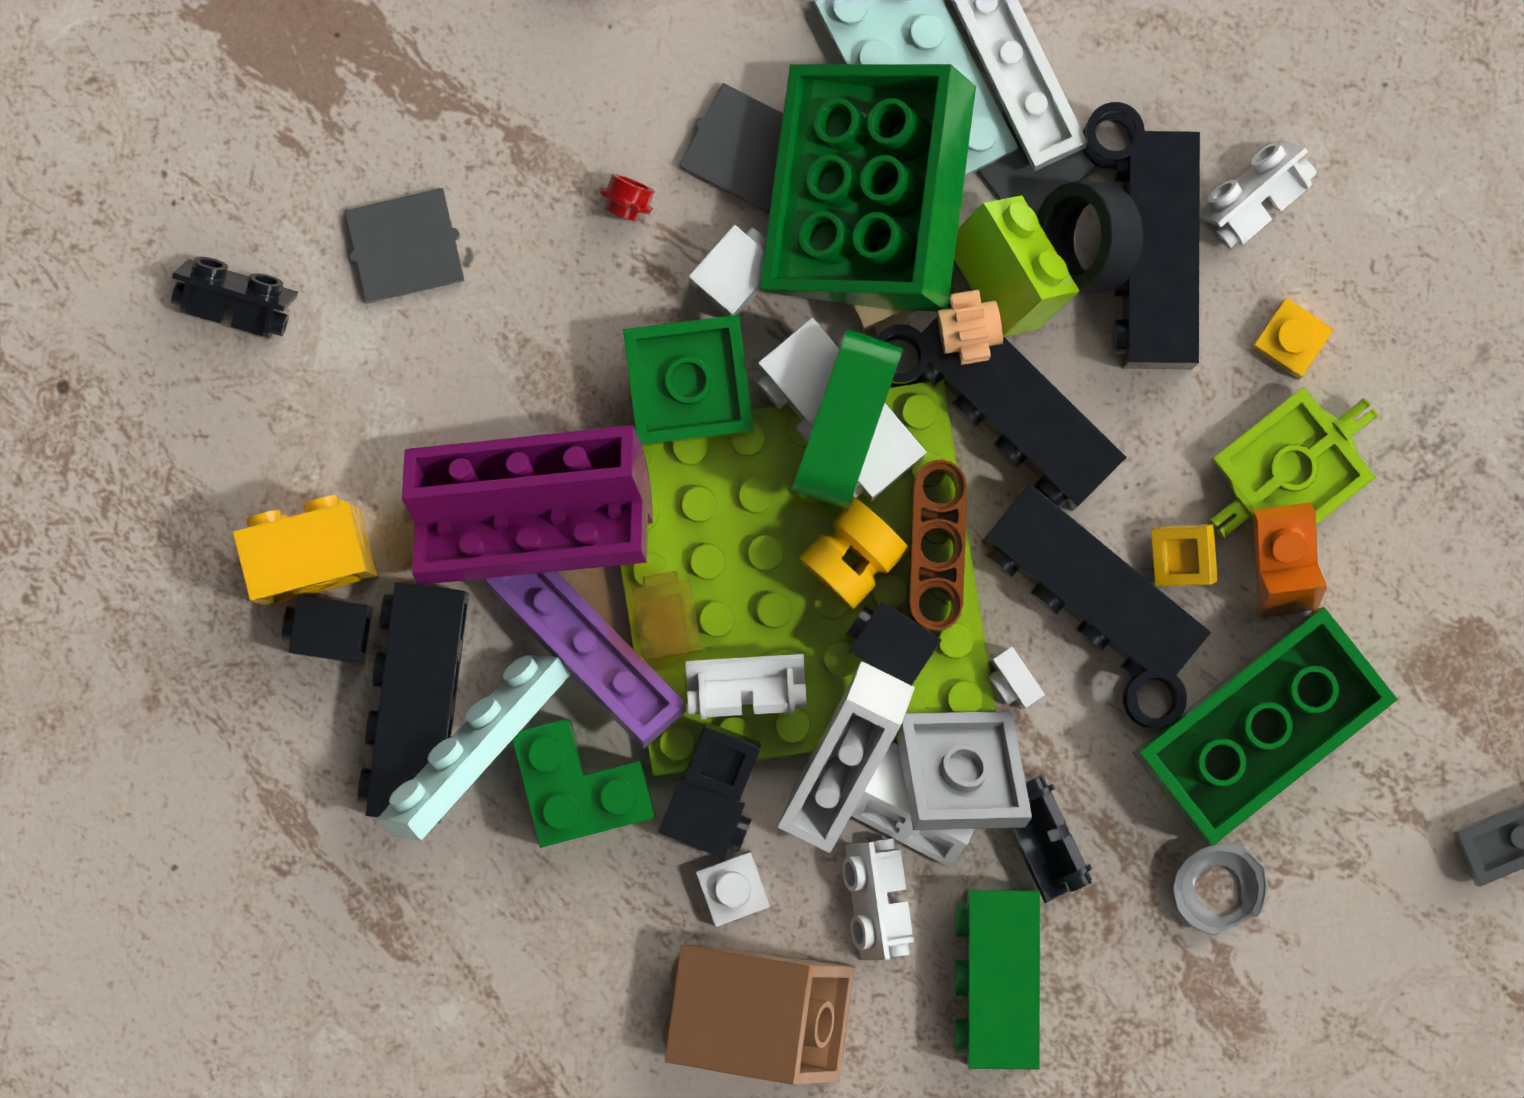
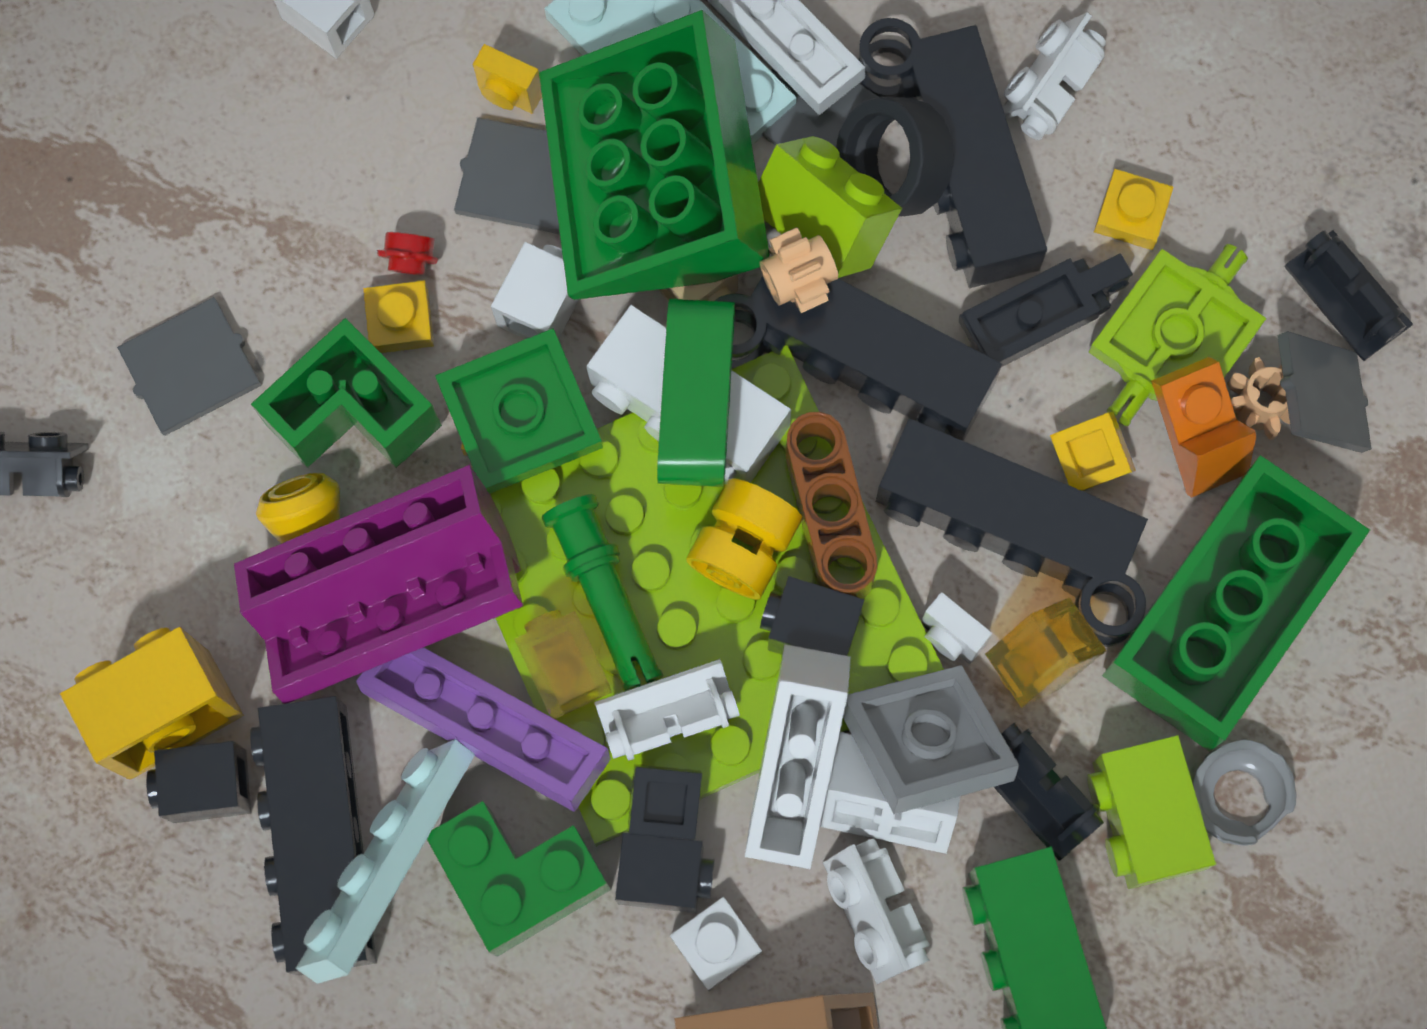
camera: 10 degrees left, 10 degrees down
none -> green brick [251,318,442,468]
none -> yellow cone [256,472,340,544]
none -> yellow plate [363,280,434,353]
none -> yellow plate [473,44,542,114]
none -> green pin [542,494,664,692]
none -> black hinge [959,253,1133,367]
none -> clear yellow brick [985,597,1107,708]
none -> lime brick [1087,735,1216,890]
none -> light nougat gear [1226,357,1290,440]
none -> dark grey piece [1277,331,1372,453]
none -> black hinge [1284,230,1413,362]

